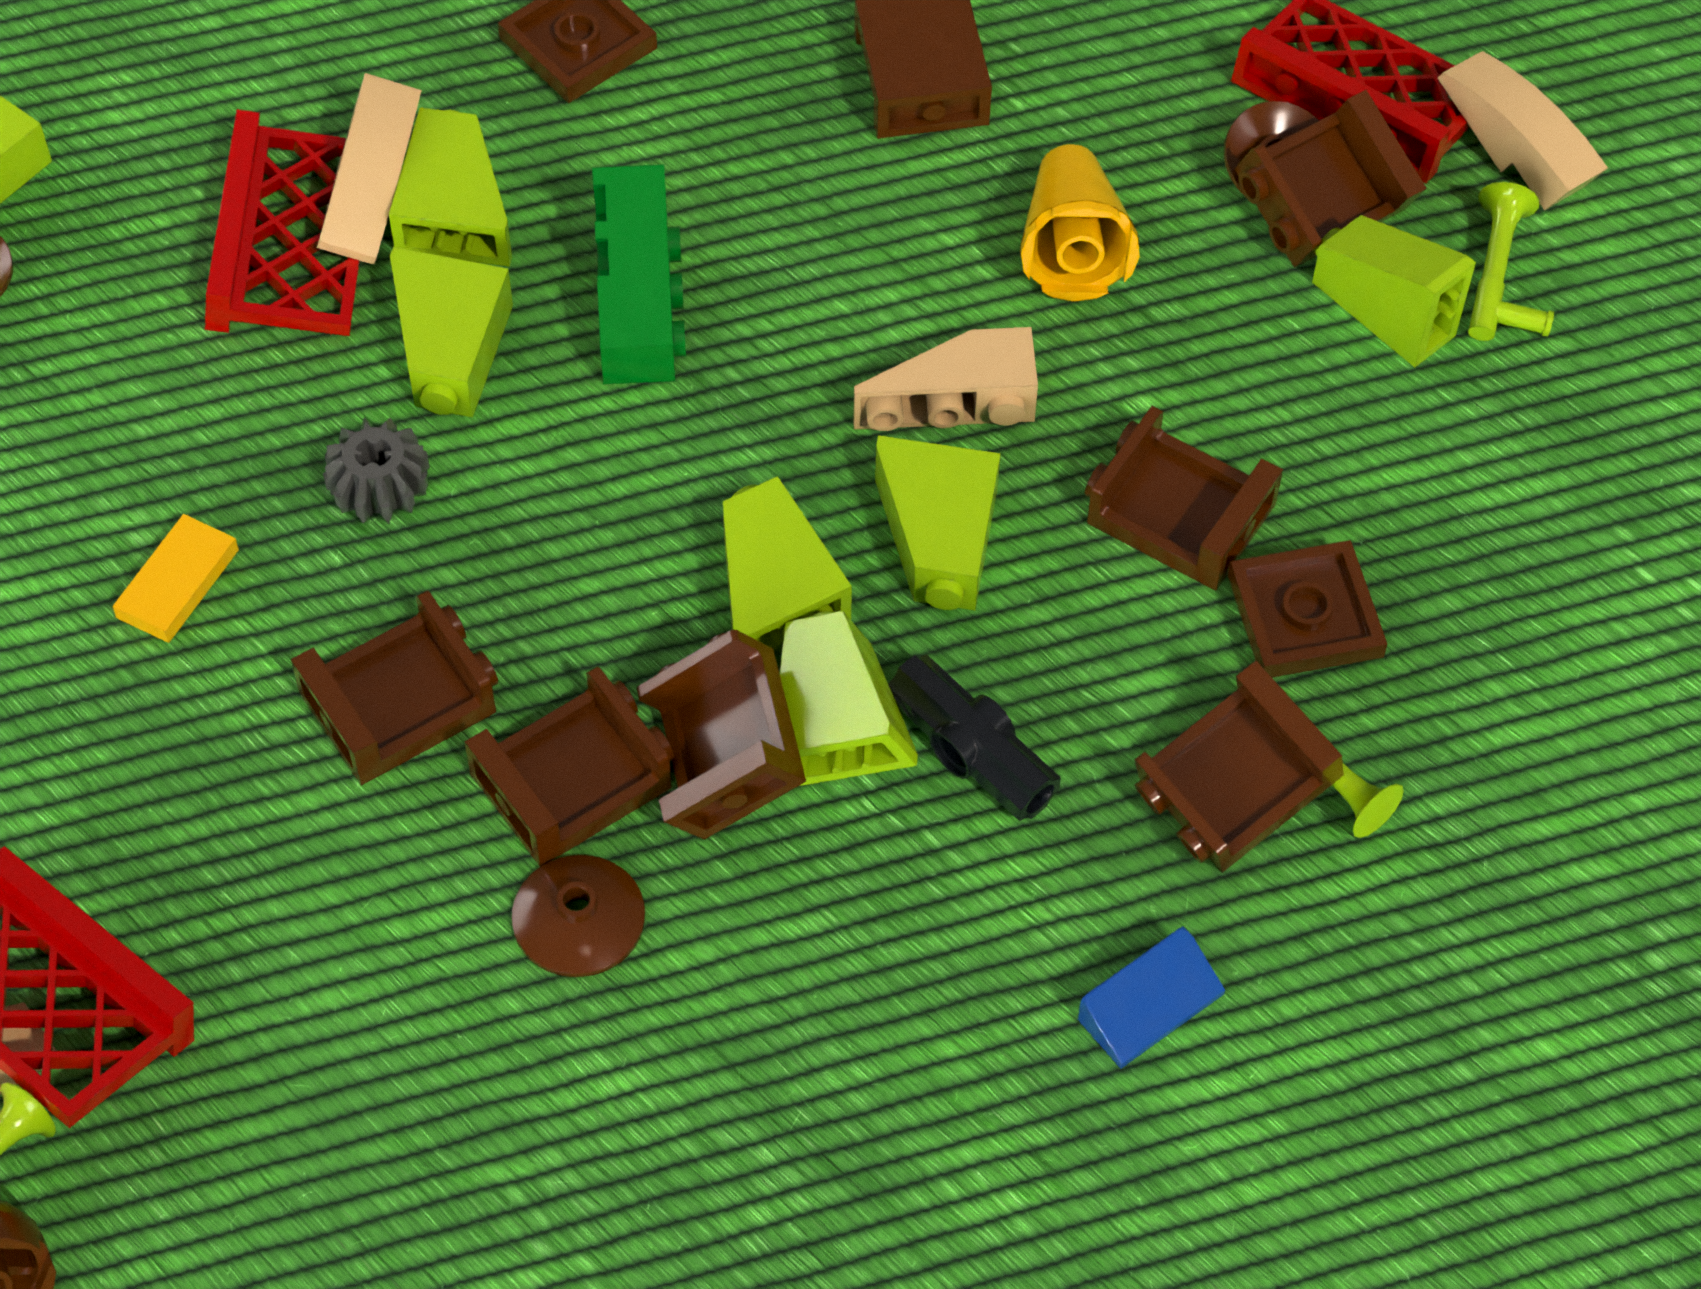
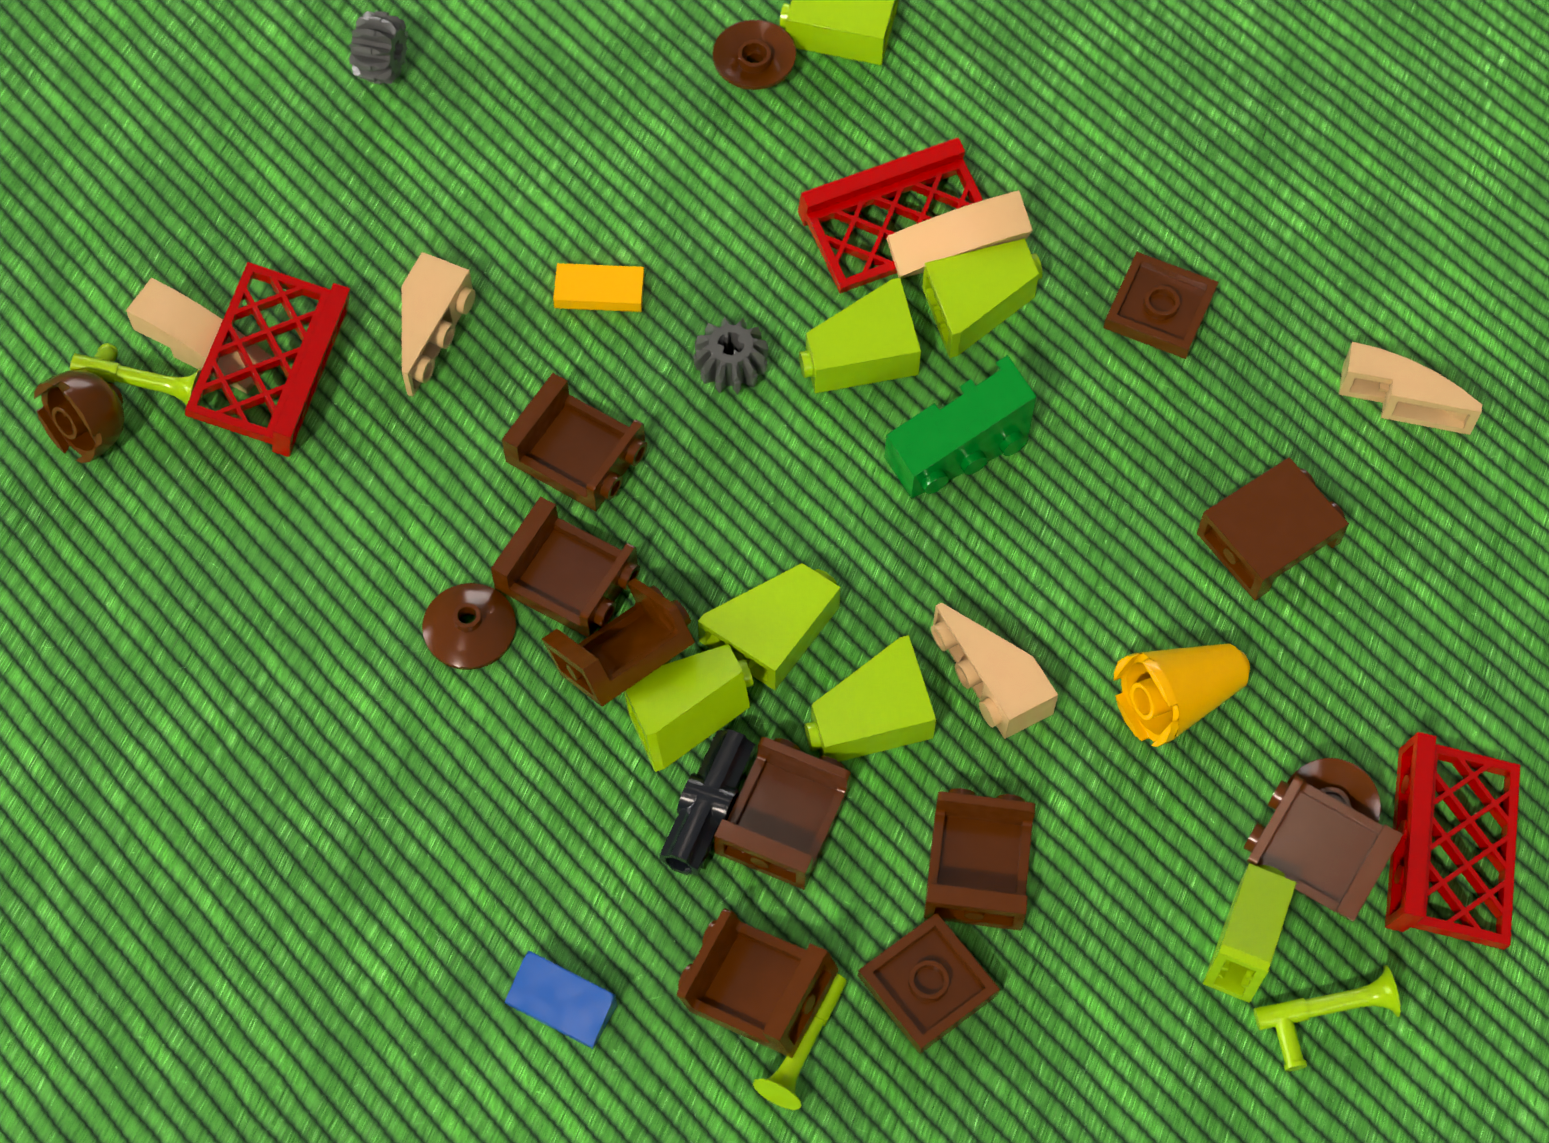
camera: 65 degrees right, 5 degrees up
tan slope [1437,51,1608,211] -> none
none -> tan slope [402,252,476,397]
none -> reddish brown panel [714,737,851,890]

